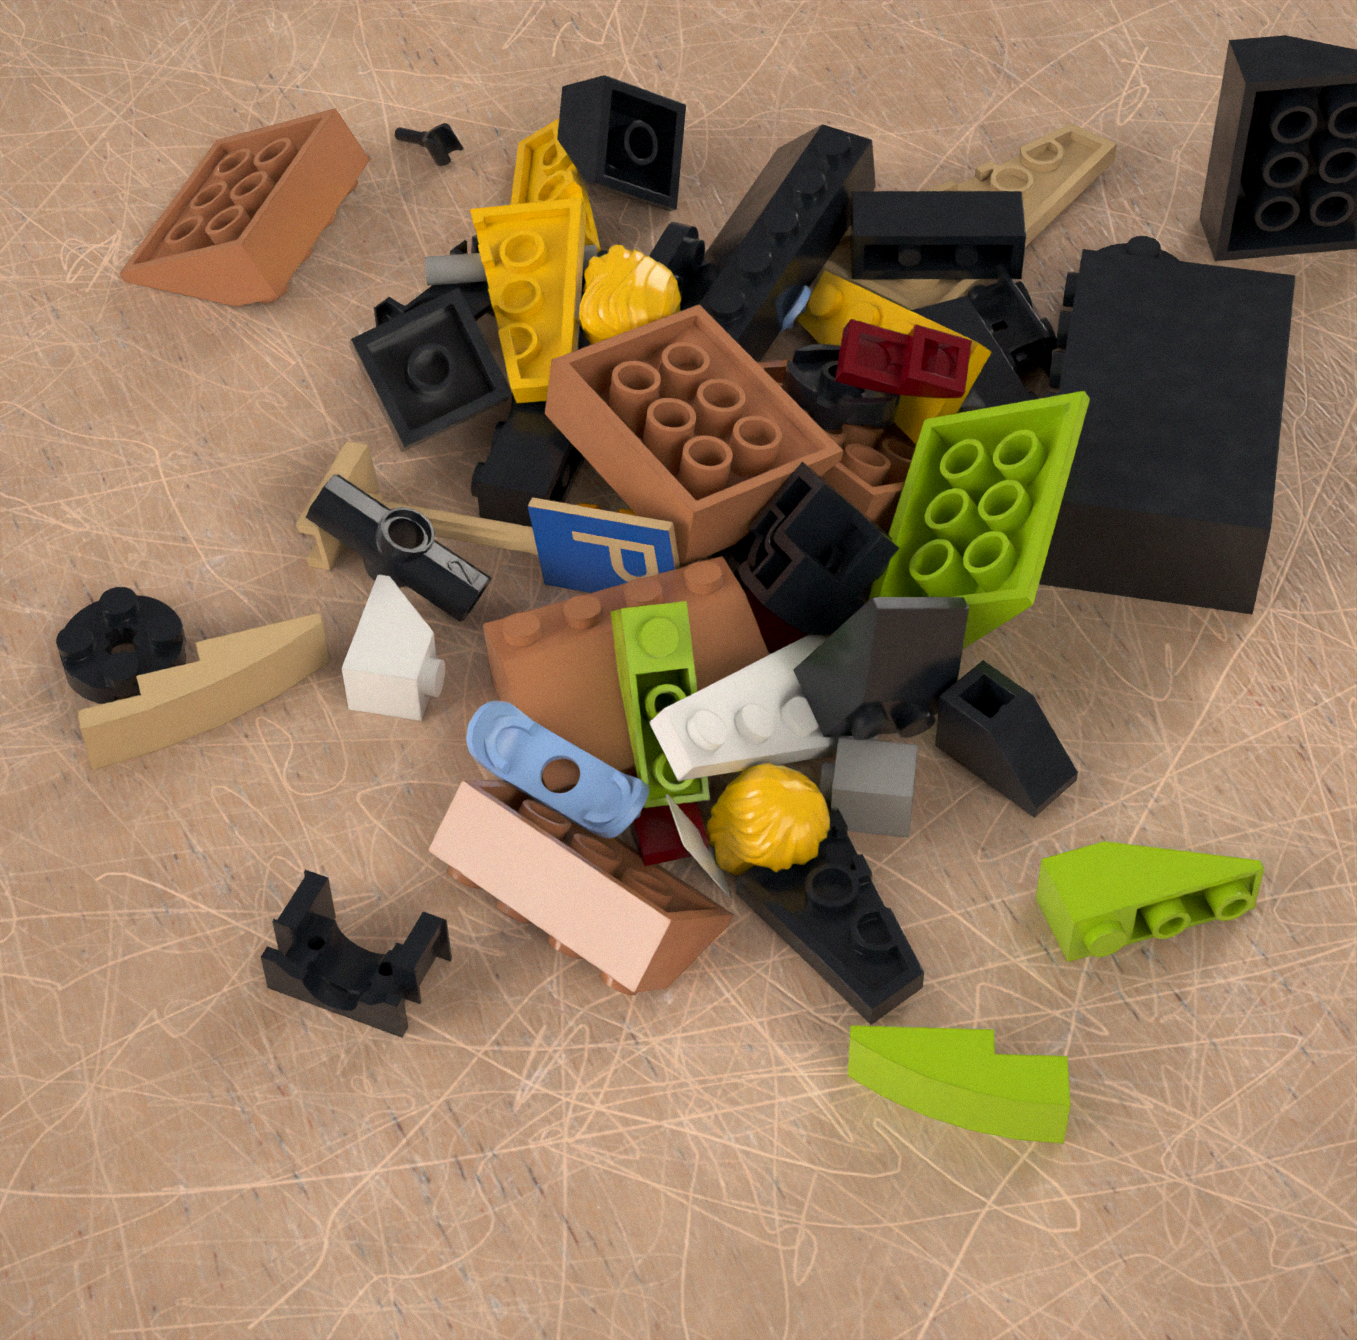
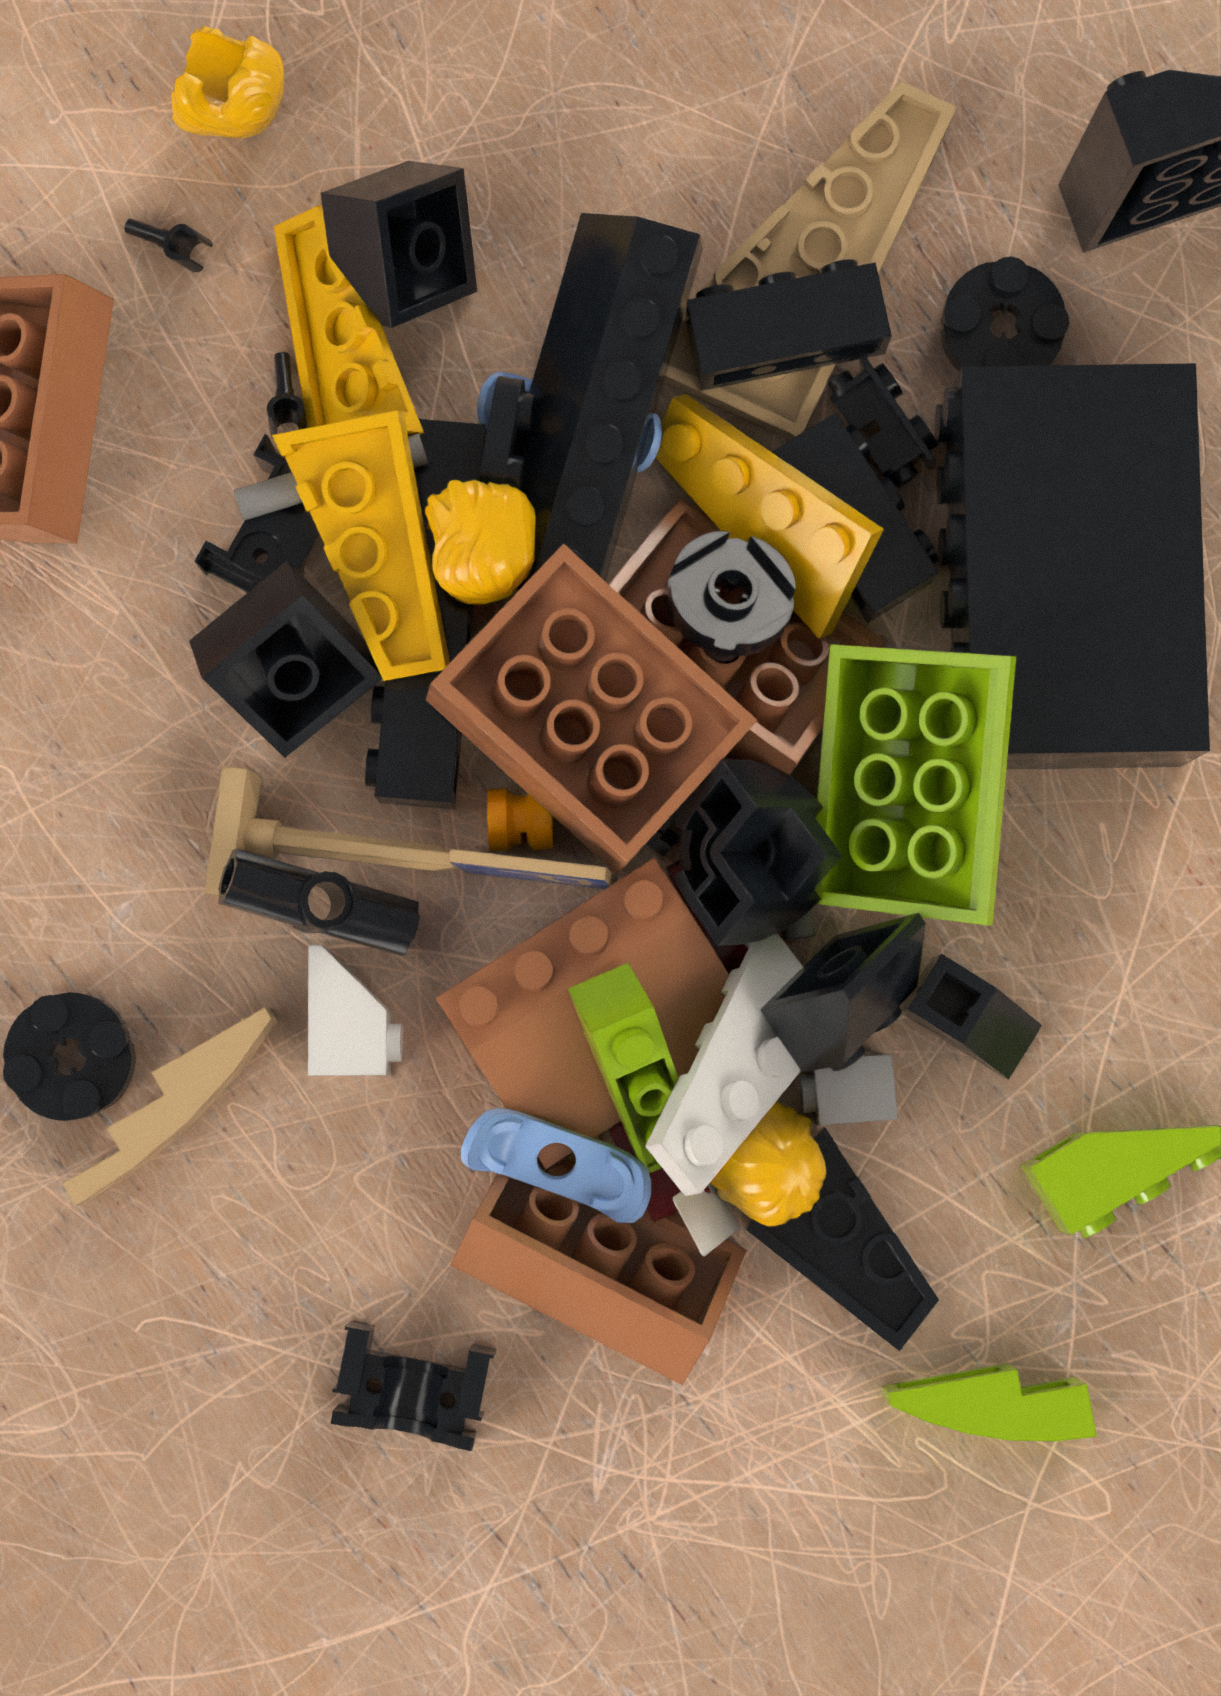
camera: 15 degrees left, 35 degrees up
dark red slope [835,319,972,398] -> none
none -> yellow hair [171,26,284,139]

